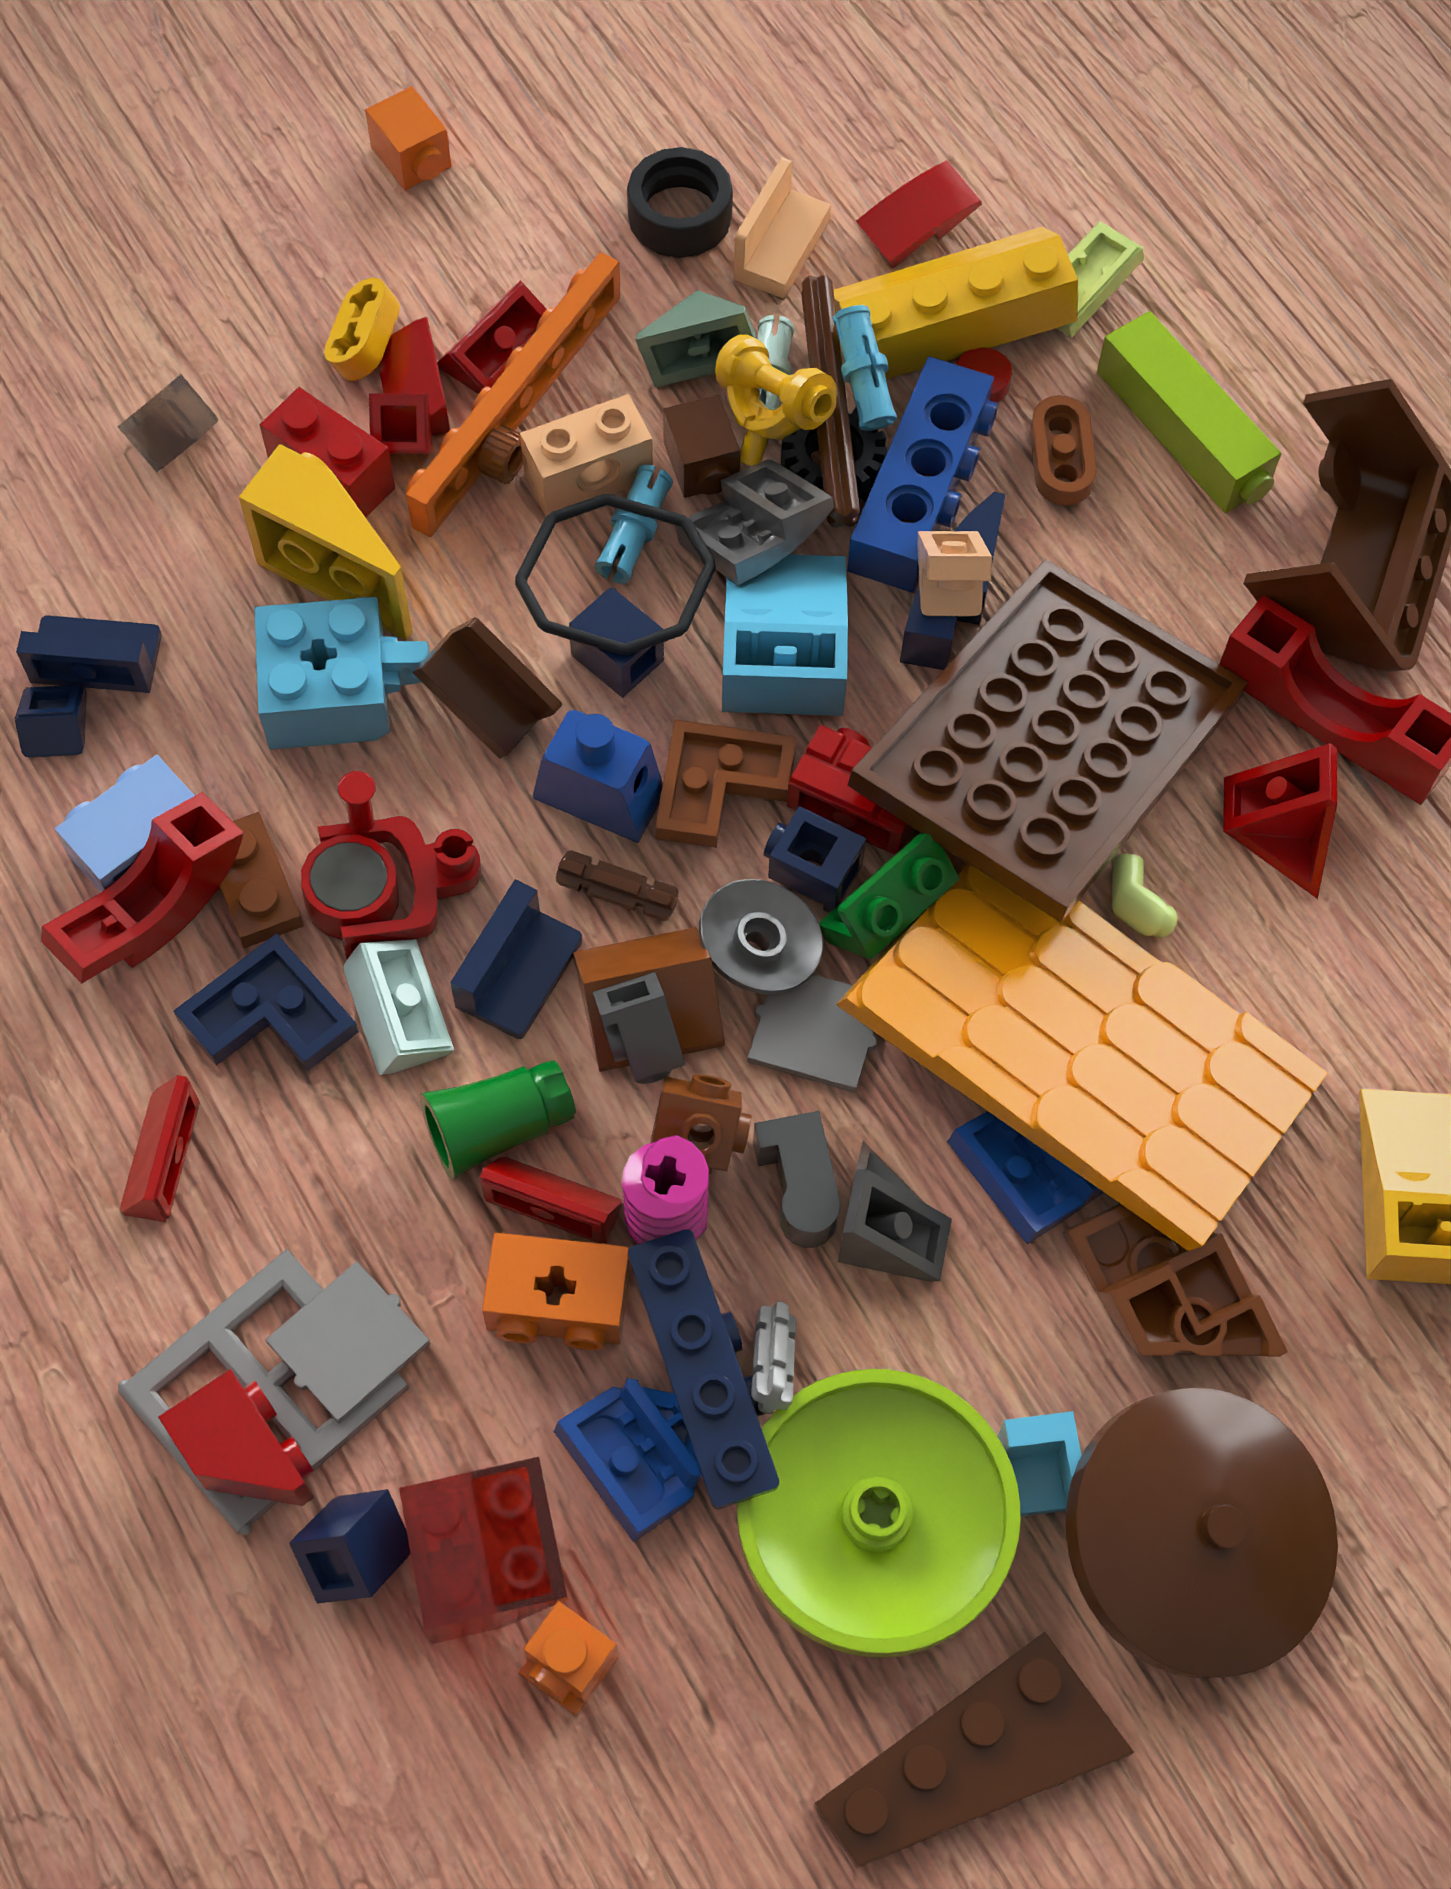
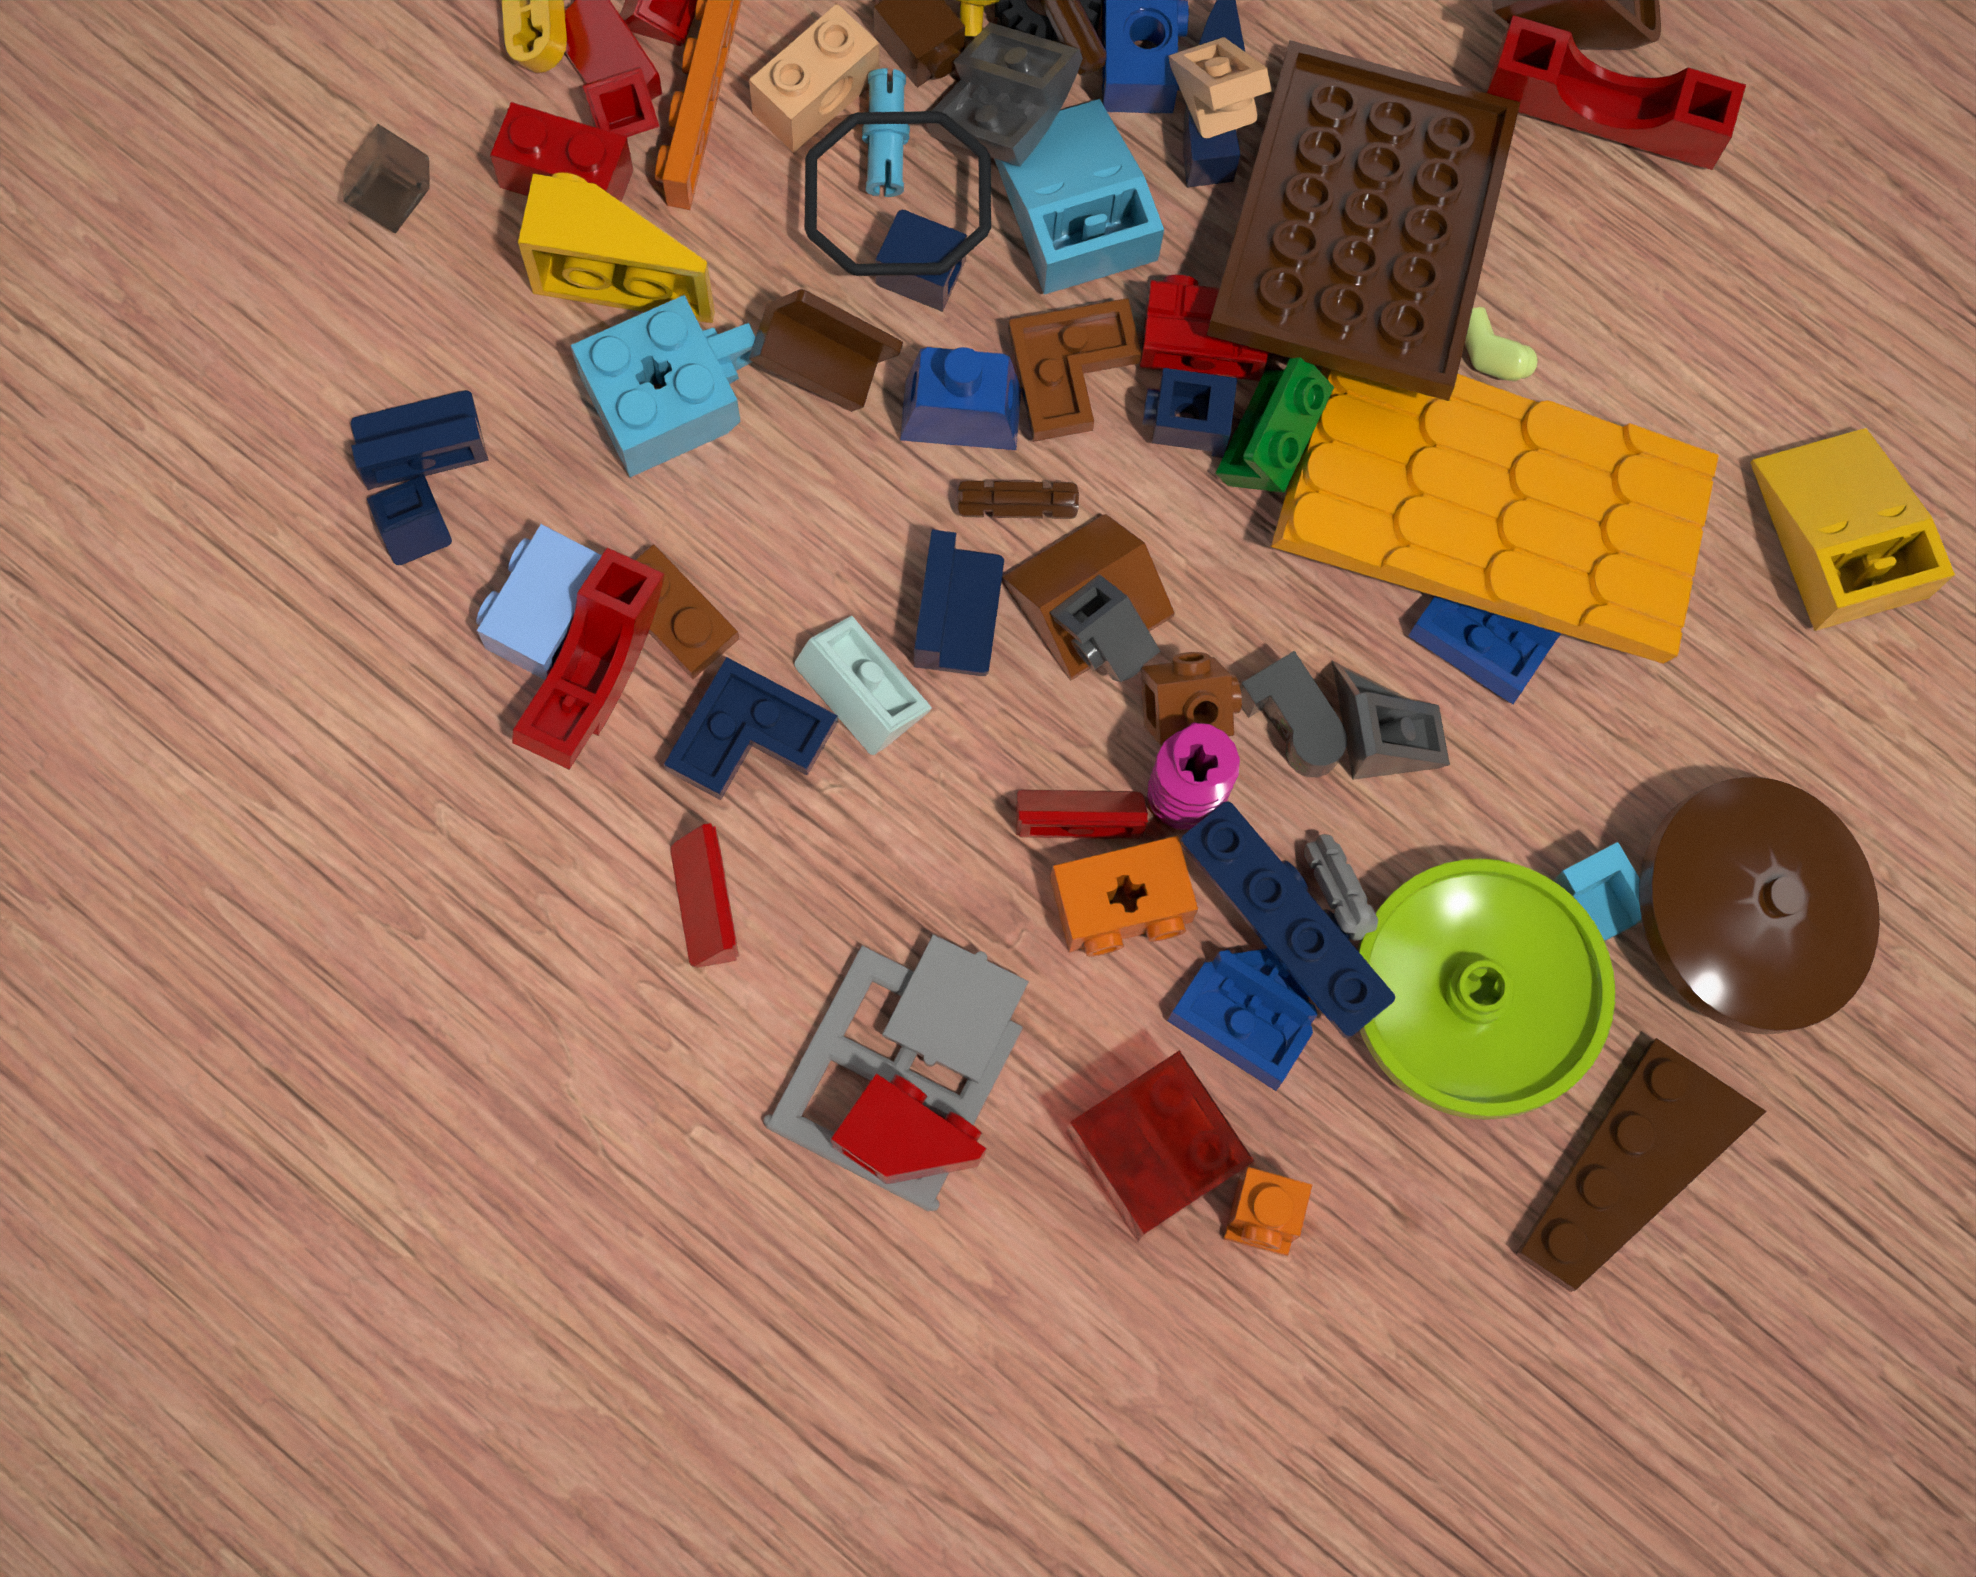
camera: 25 degrees left, 10 degrees up
dark blue panel [289,1489,414,1604] -> none
red piece [301,771,481,959] -> none
green plant [420,1060,576,1180] -> none
dark orange axle [478,425,523,484] -> none
flat silver dish [699,879,823,994] -> none
light grey piece [747,974,877,1093] -> none
dark orange slope [1063,1203,1288,1357] -> none
red slope [1223,743,1338,899] -> none

